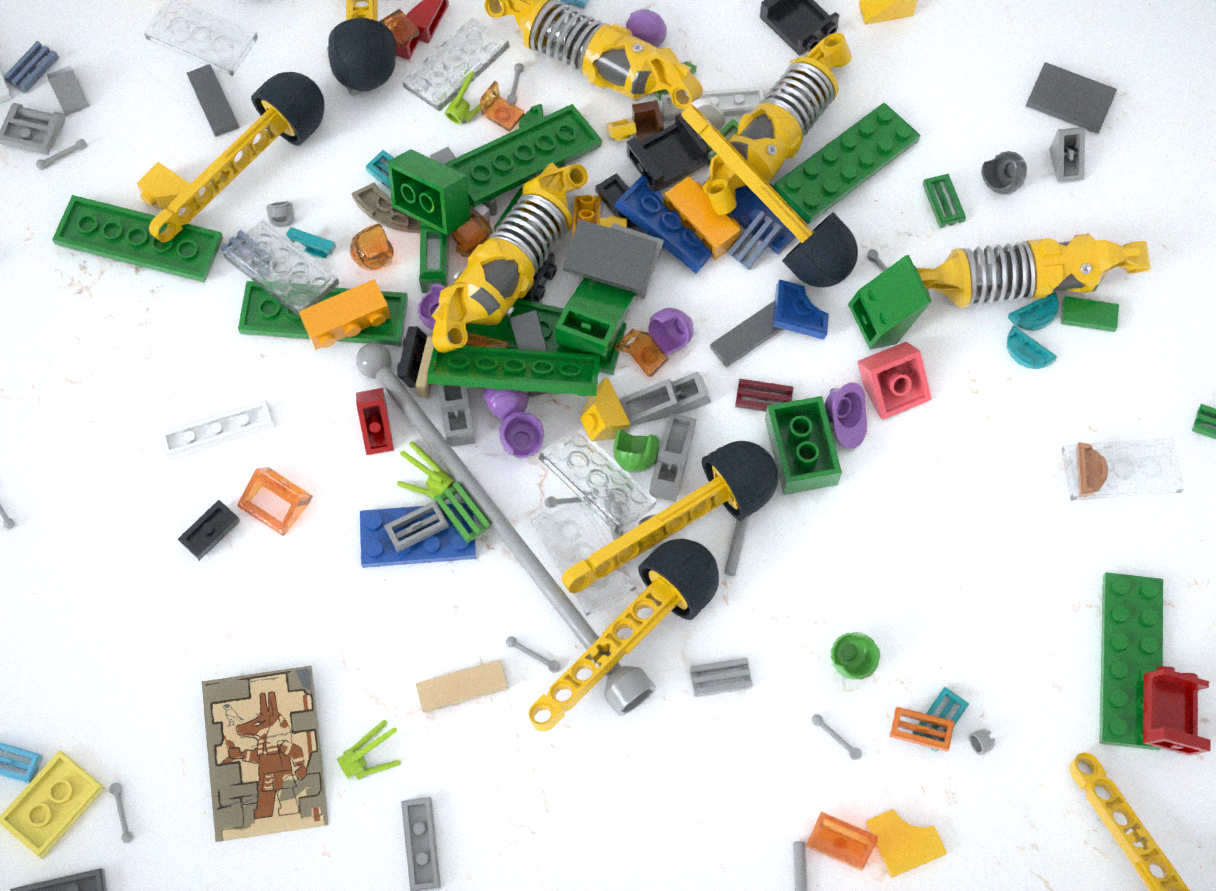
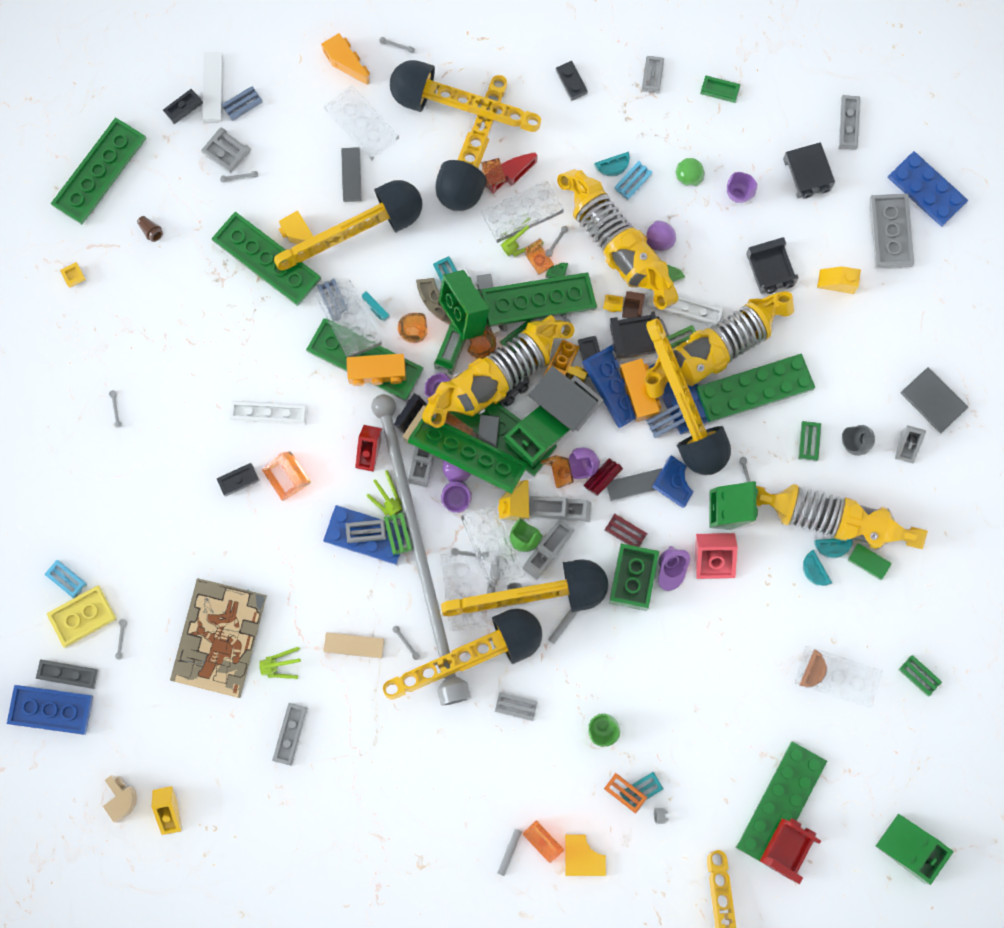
camera: 25 degrees right, 10 degrees up
light grey slope [47,65,90,116] -> none
light grey tile [266,201,294,227] -> none
white tile [691,98,726,130] -> none
light grey hinge [811,714,862,760] -> none
none -> dark red tile [583,458,623,496]

